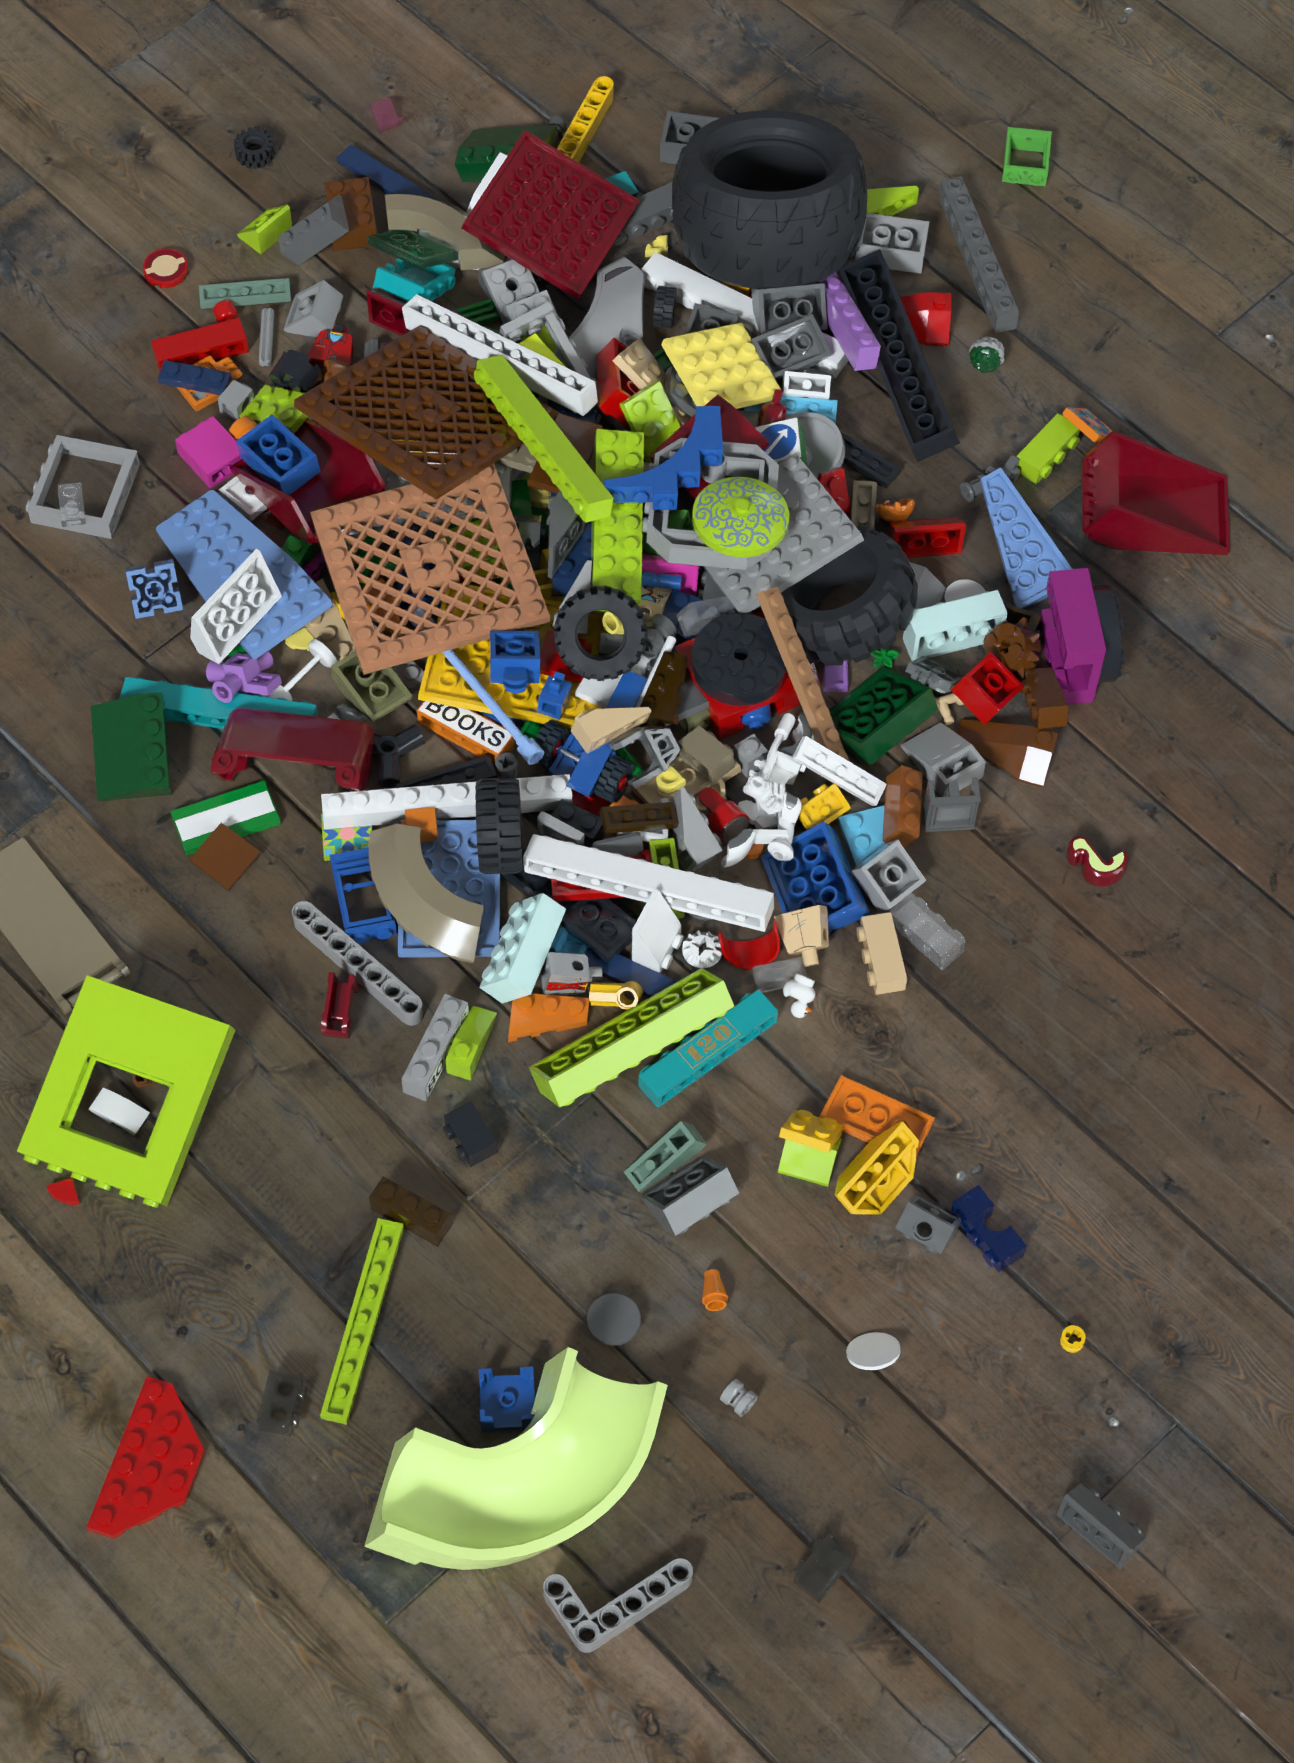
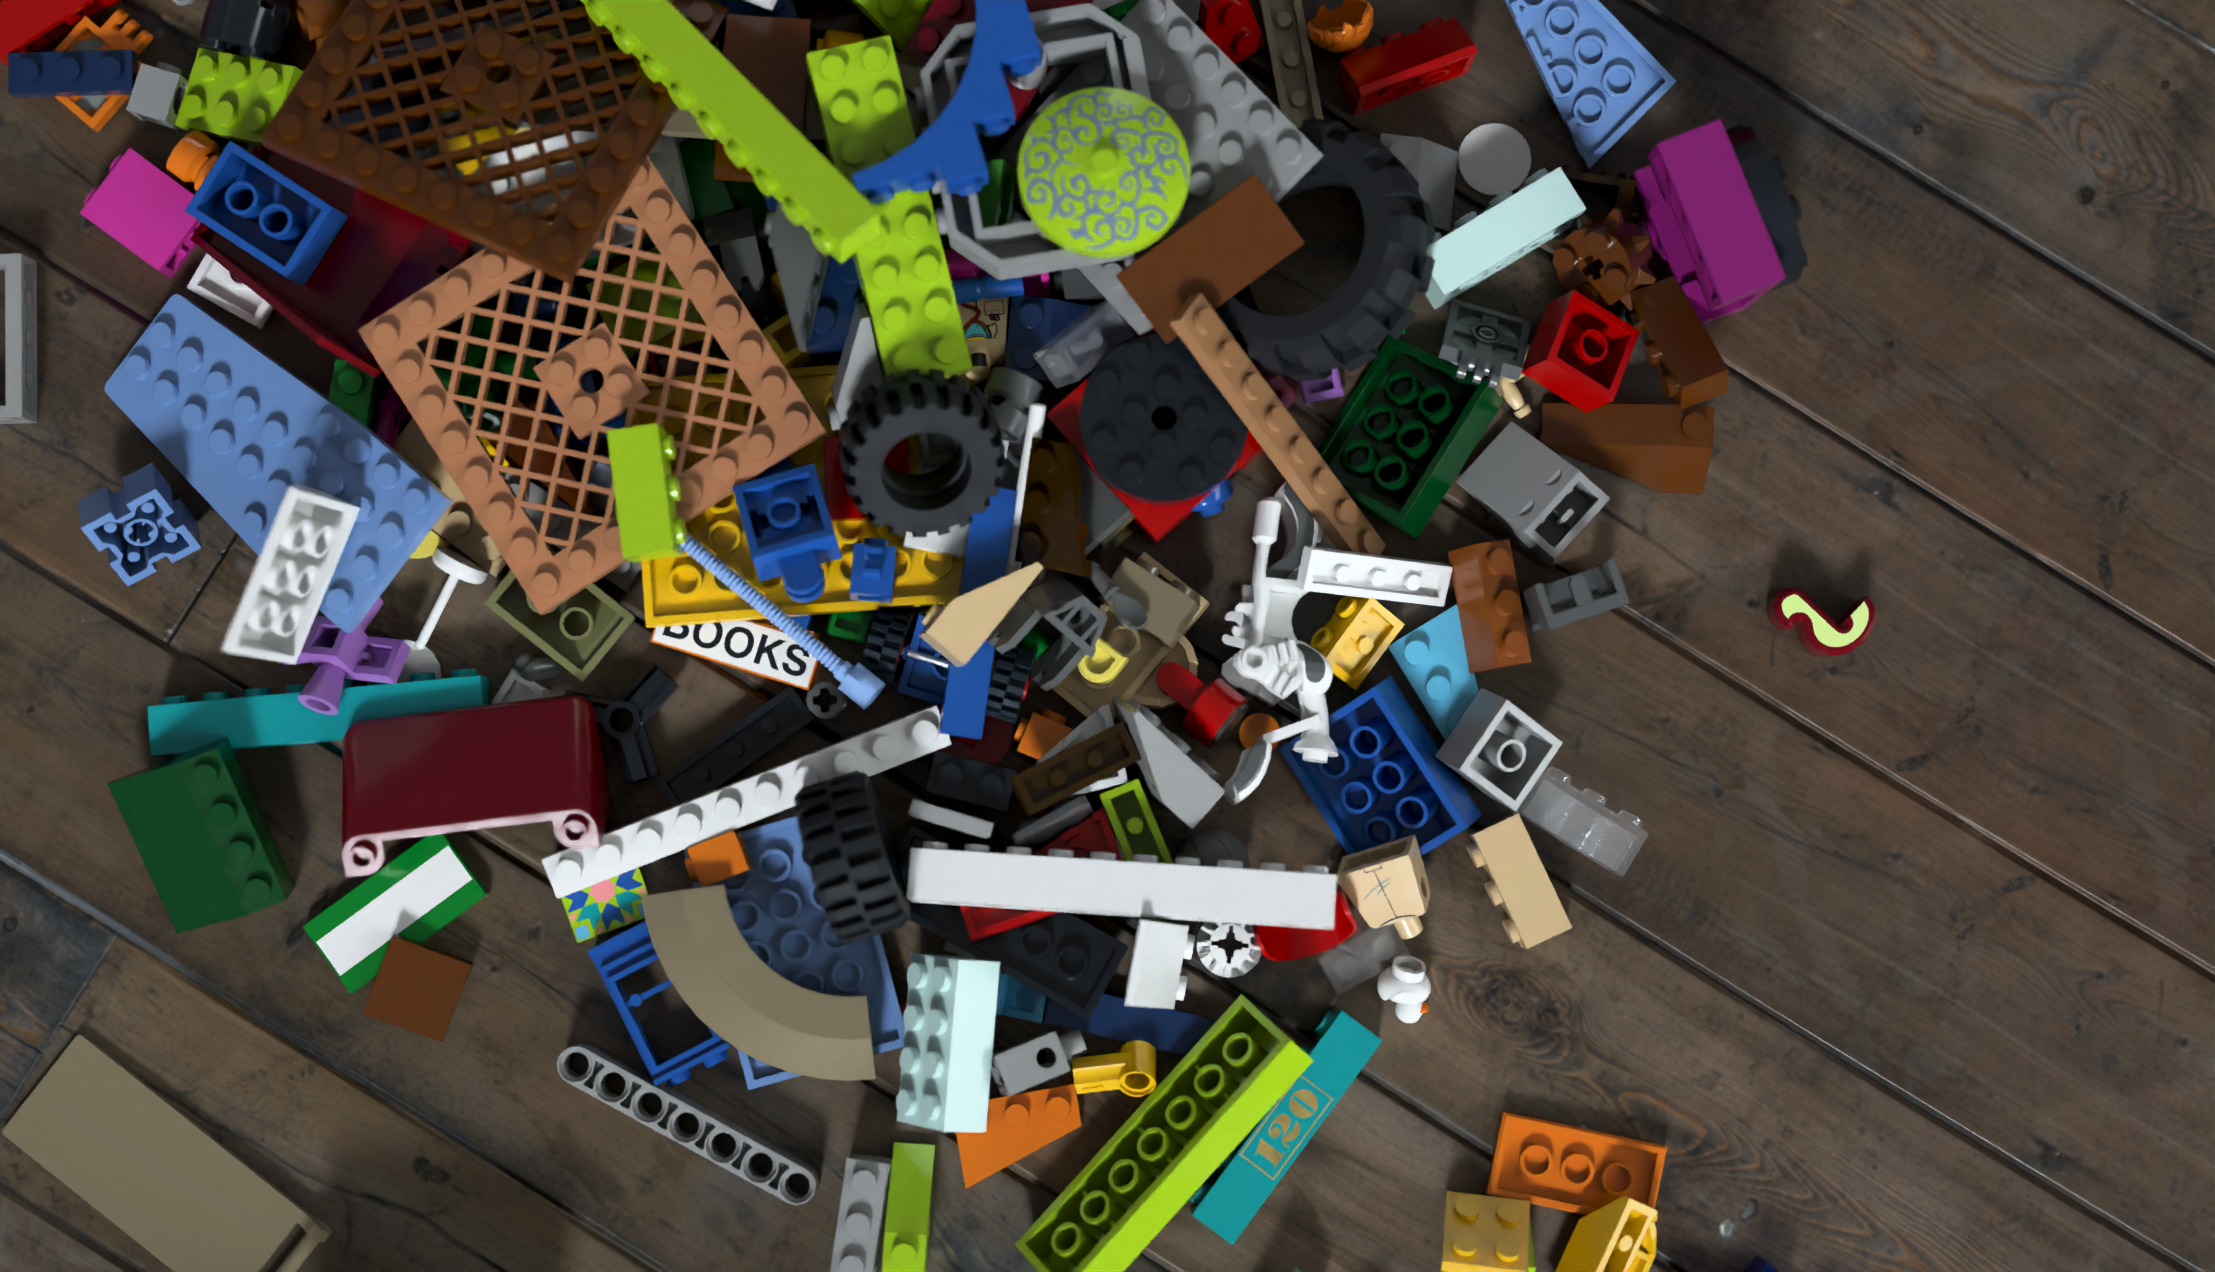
camera: 15 degrees left, 25 degrees up
dark red piece [321,972,359,1039] -> none
light grey brick [733,734,768,778] -> none
none -> lime brick [607,423,687,563]
none -> dark grey piece [1084,560,1147,630]
none -> reddish brown tile [1116,172,1305,344]

